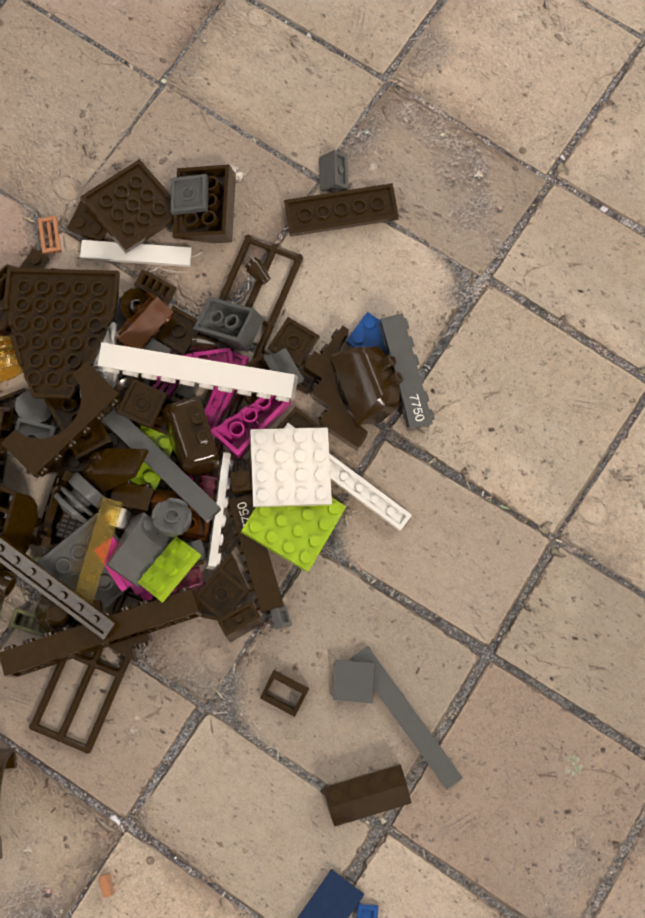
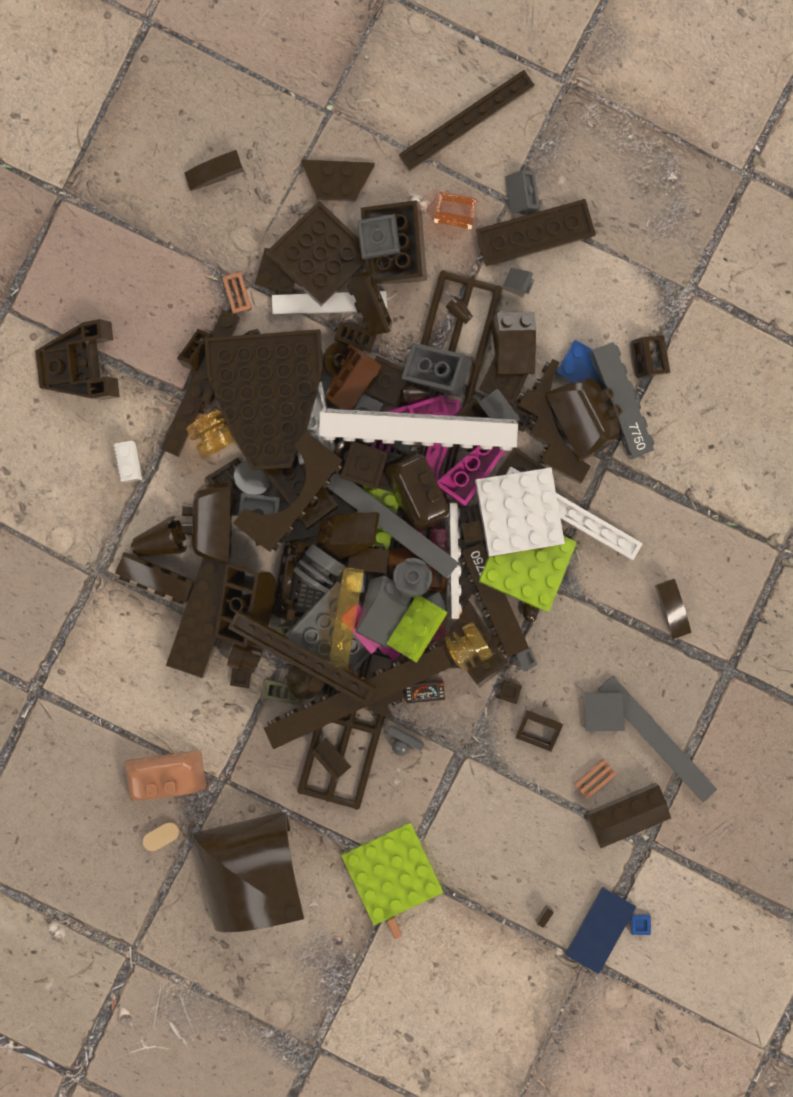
camera: 15 degrees left, 10 degrees up
none -> dark brown slope [184,150,244,191]
none -> dark brown wing [302,159,375,201]
none -> dark brown panel [311,737,351,781]
none -> lime plate [341,822,444,925]
none -> dark brown slope [347,270,393,335]
none -> dark grey tile [387,725,424,756]
none -> dark brown tile [399,70,535,172]
none -> dark brown tile [405,680,445,703]
none -> clear orange tile [434,192,477,229]
none -> clear yellow wheel [444,621,493,672]
none -> dark brown slope [491,312,536,375]
none -> dark brown tile [498,680,522,704]
none -> dark grey slope [502,268,535,298]
none -> dark brown arm [522,603,537,623]
none -> dark brown tile [536,905,553,928]
none -> nougat tile [575,759,617,799]
none -> dark brown tile [630,335,671,378]
none -> dark brown slope [654,579,692,639]

